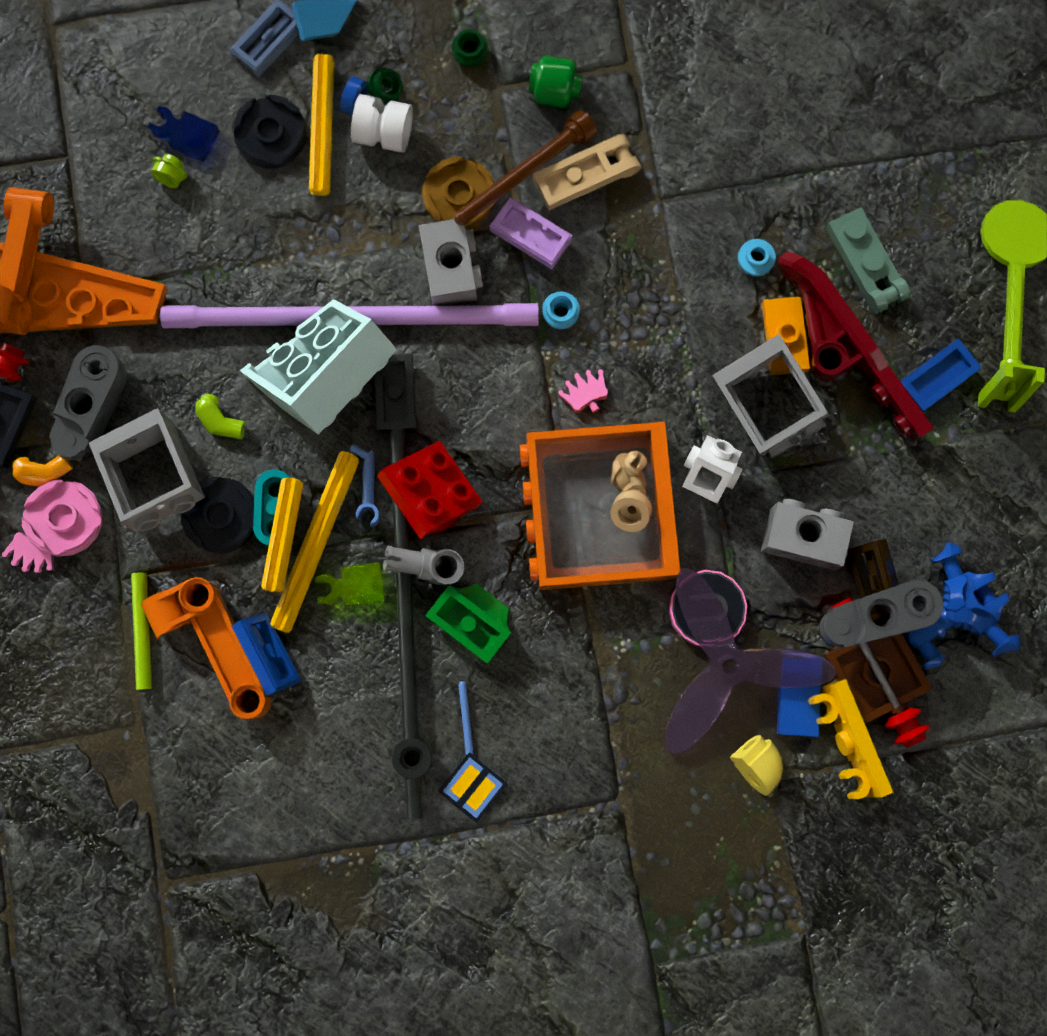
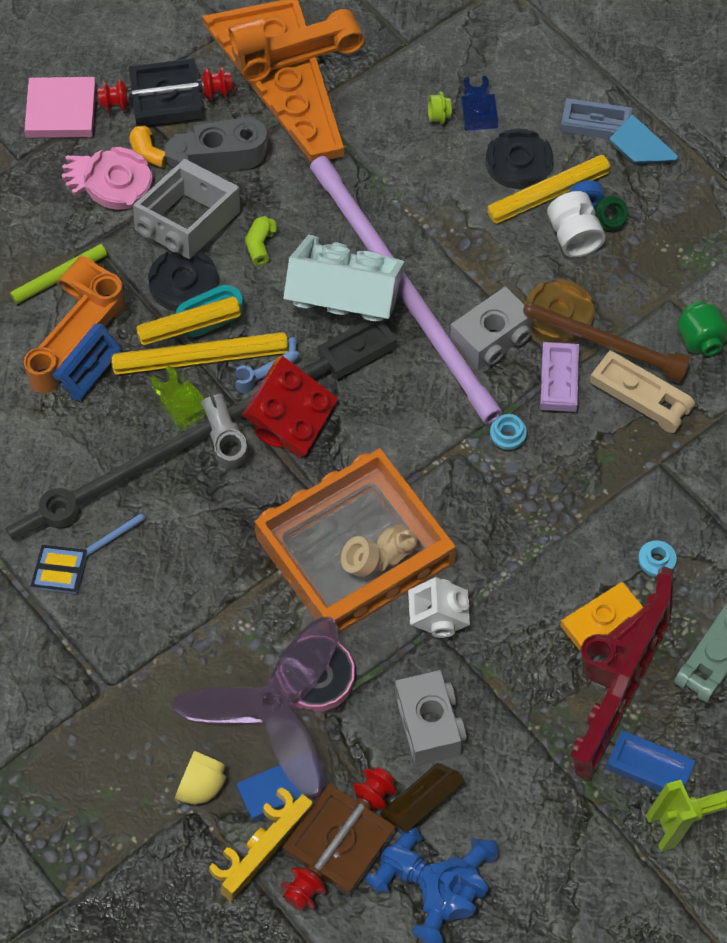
camera: 65 degrees right, 20 degrees down
green slope [425,583,511,664] -> none
dark green plate [452,29,488,67] -> none
bright pink piece [558,369,608,413] -> none
light grey window [712,334,830,457] -> none
dark grey piece [819,580,943,649] -> none

